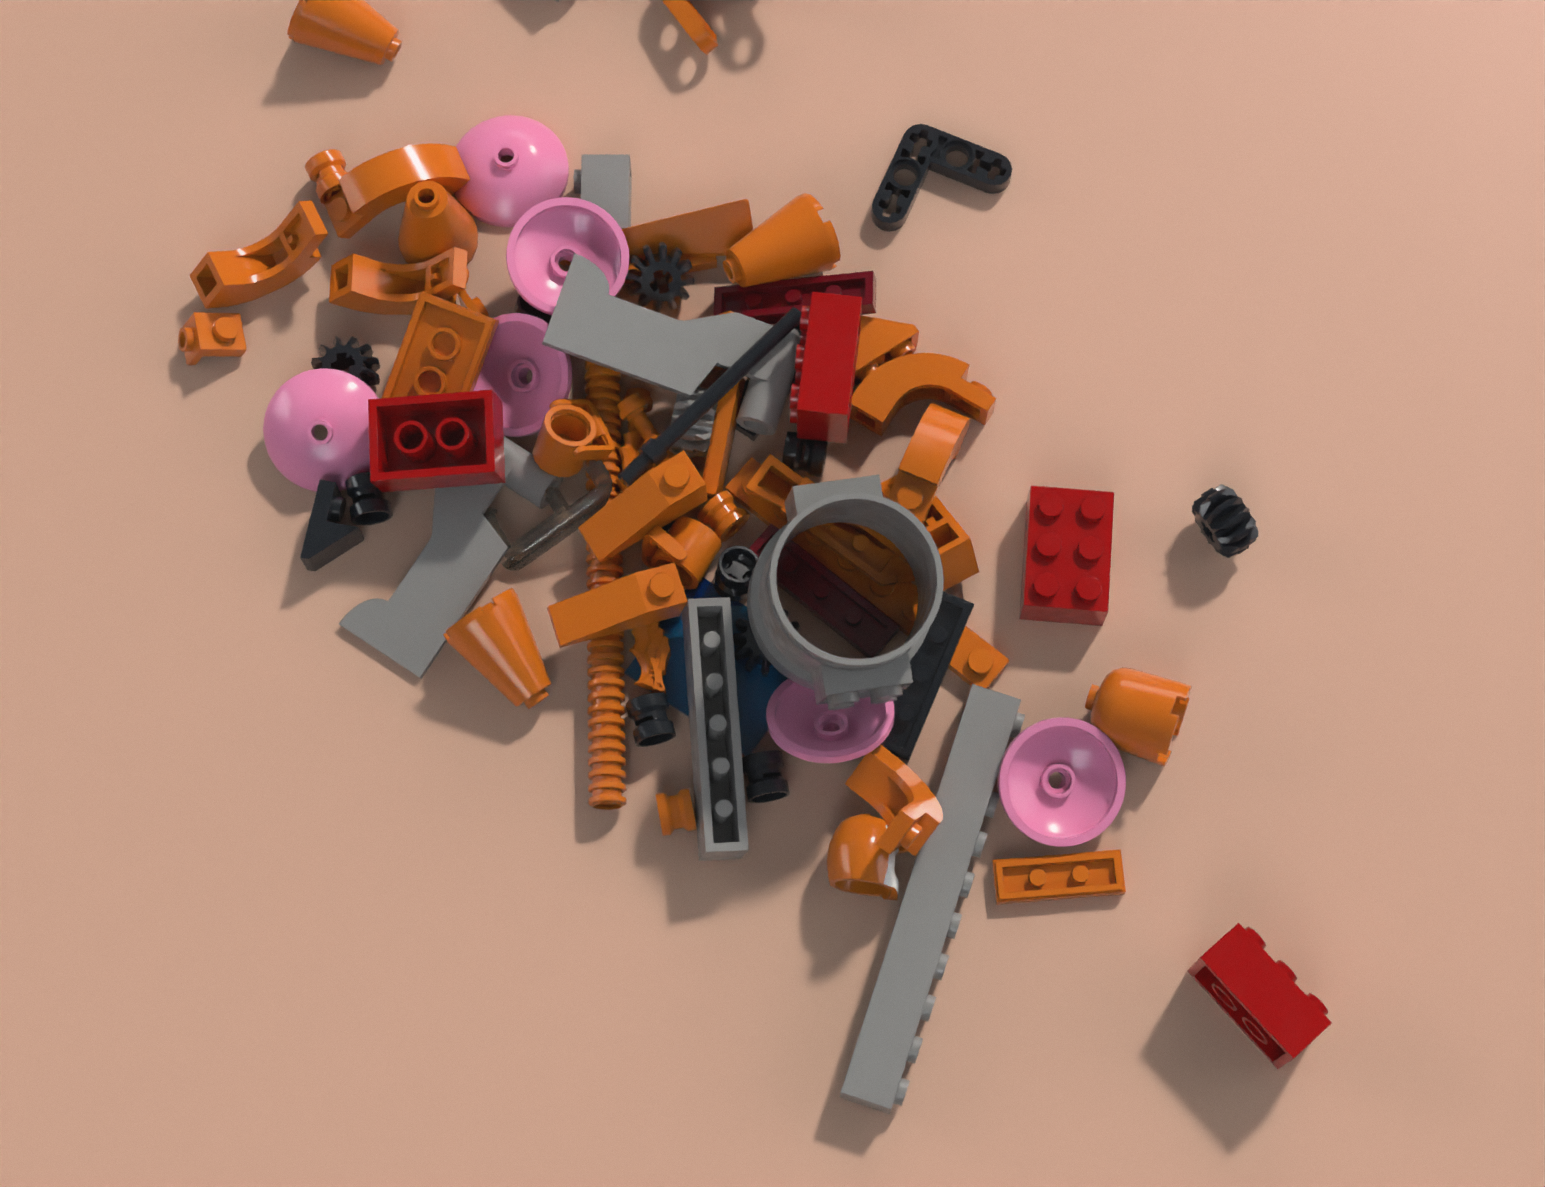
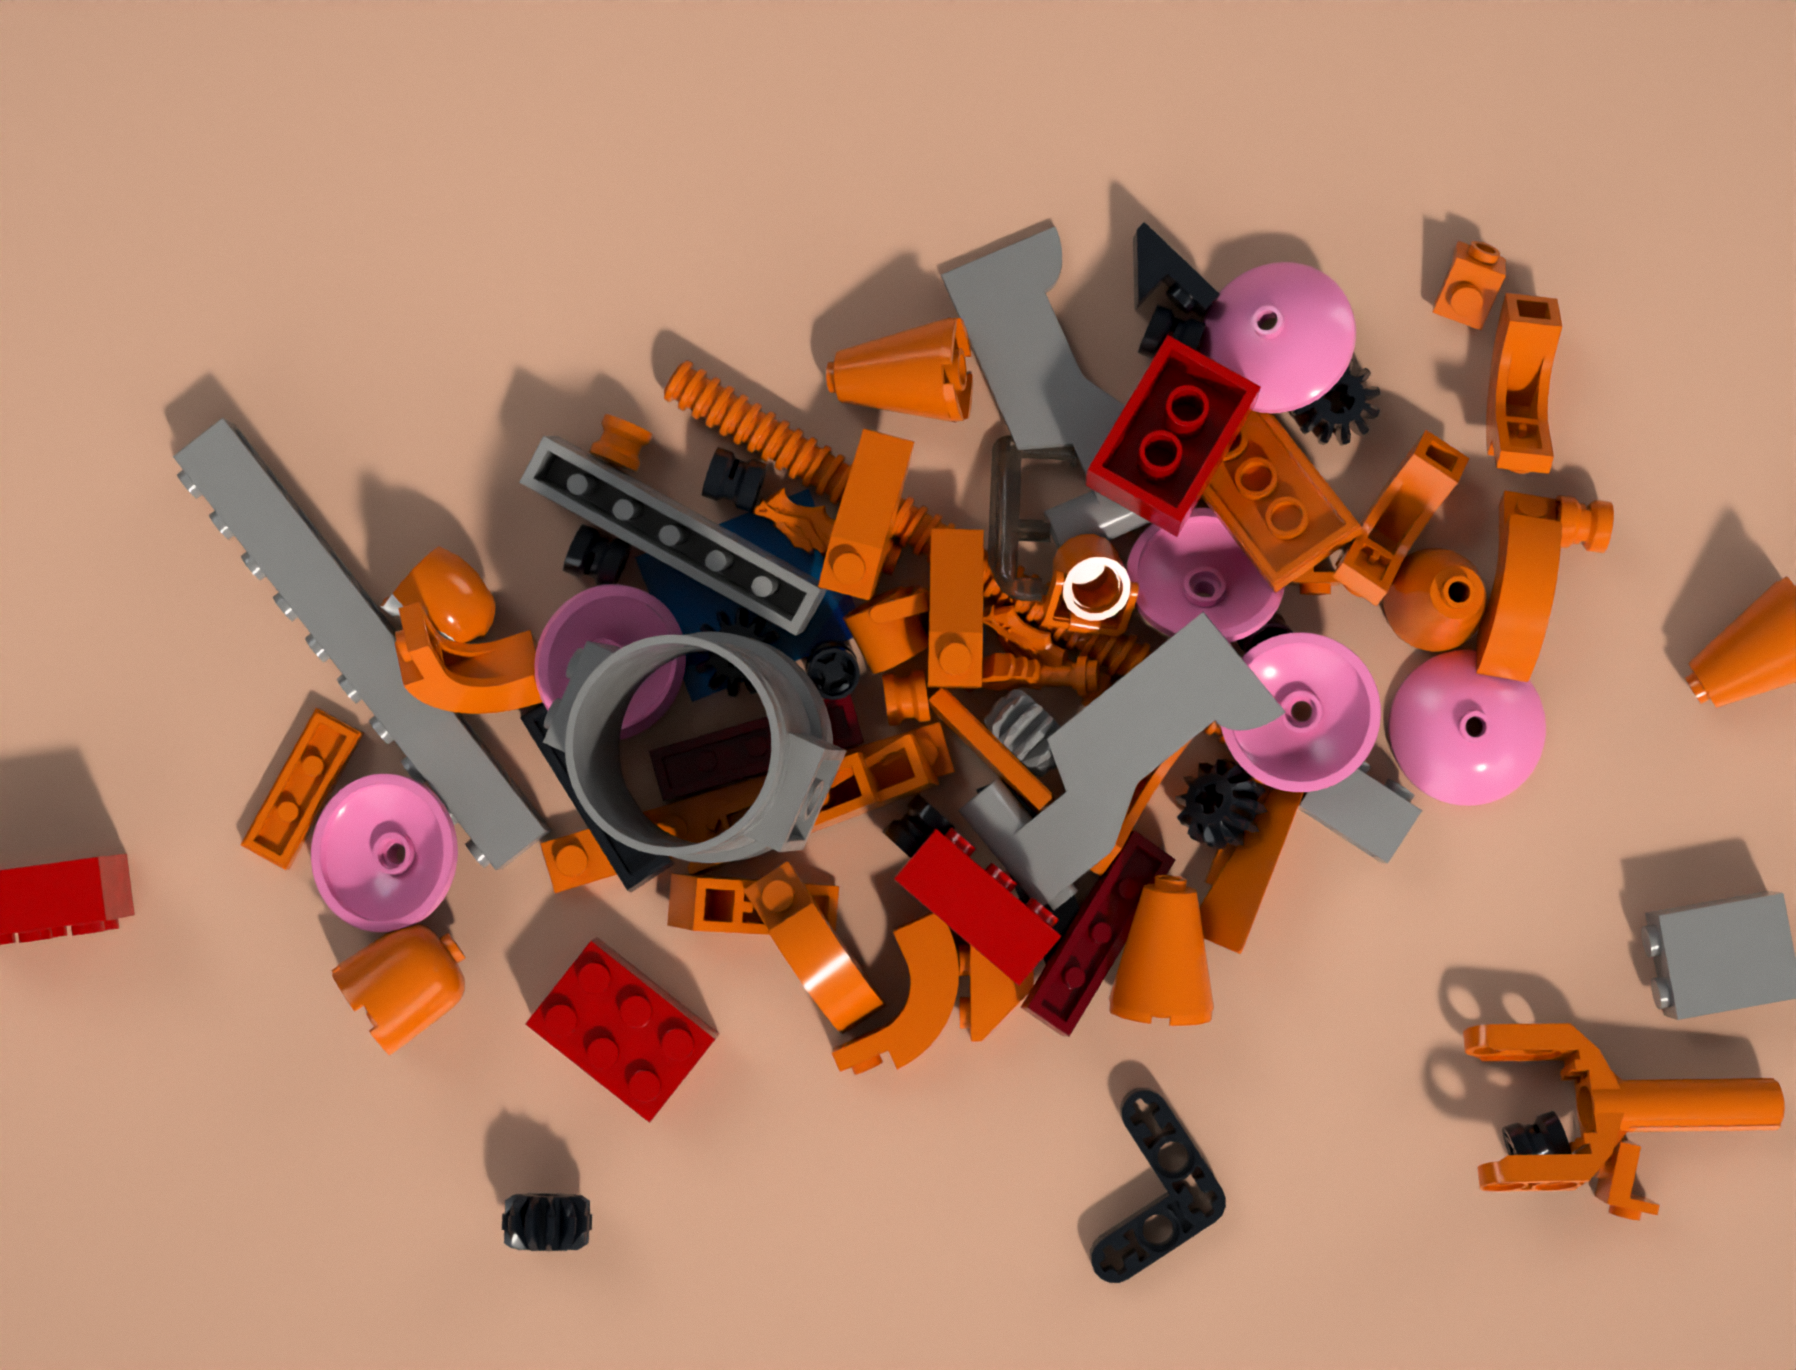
camera: 130 degrees right, 15 degrees up
black bar [617,307,801,487] -> none

